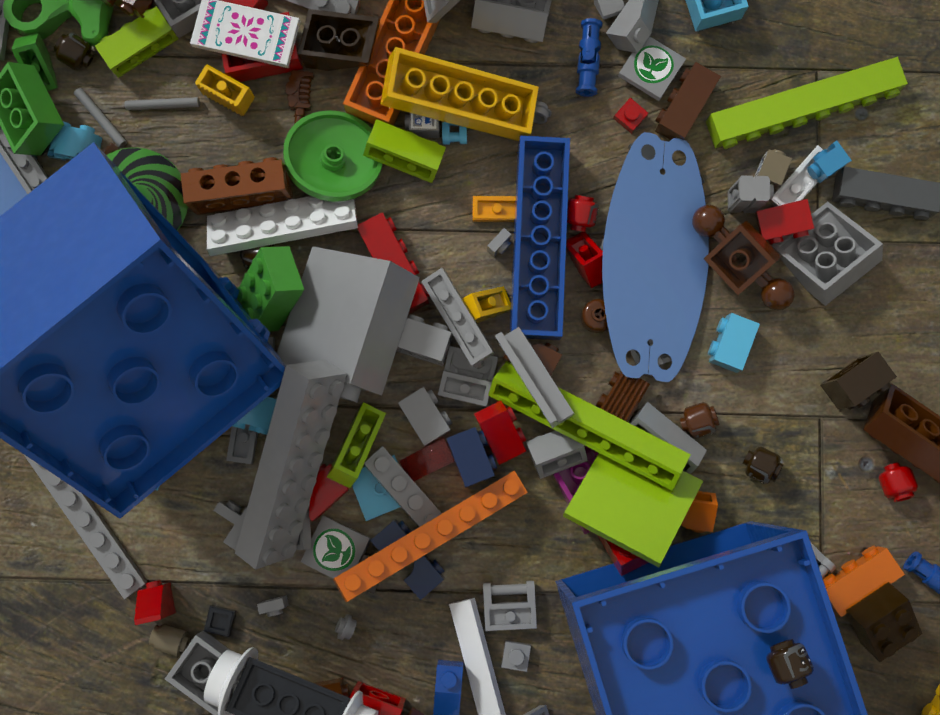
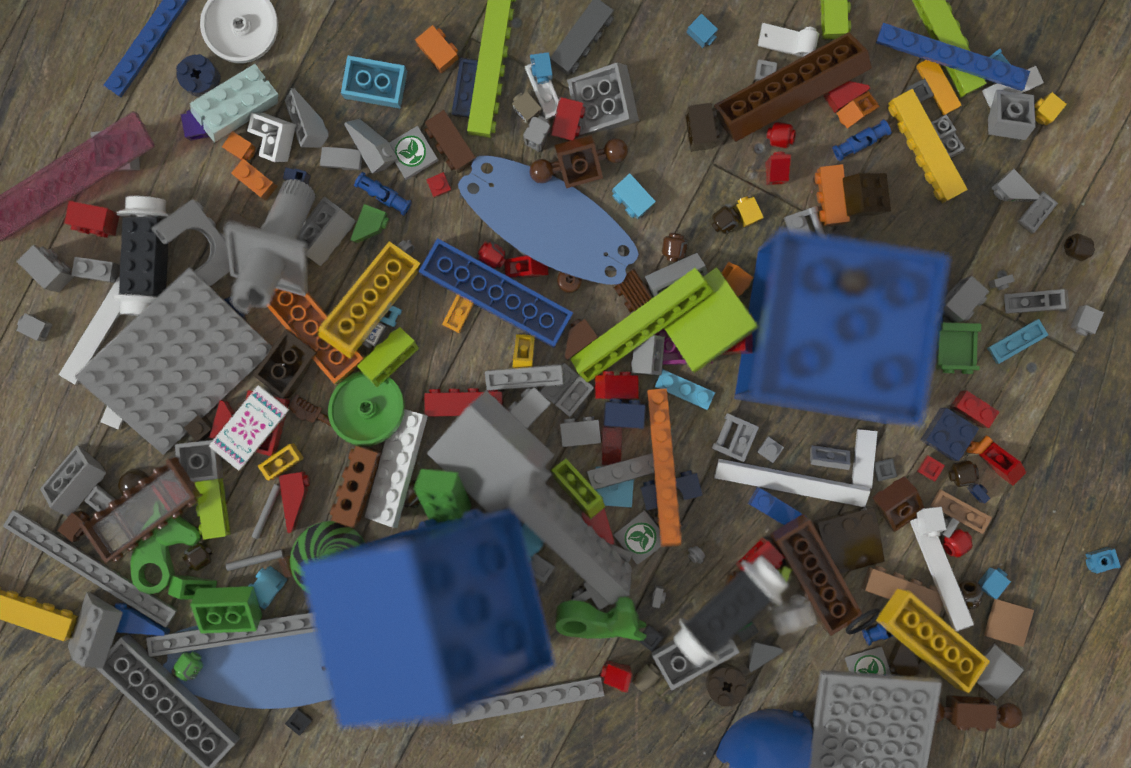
camera: 65 degrees left, 5 degrees up
light grey plate [487,228,511,257] -> none
light grey fence [495,327,574,428] -> none
none -> red slope [279,471,310,533]
none -> bright green slope [350,204,389,243]
none -> orange brick [415,25,459,74]
none -> dark blue tile [451,58,478,118]
none -> bright green animal [556,597,647,641]
none -> medium azure plate [655,369,715,410]
none -> yellow brick [734,196,764,228]
none -> red slope [765,152,791,185]

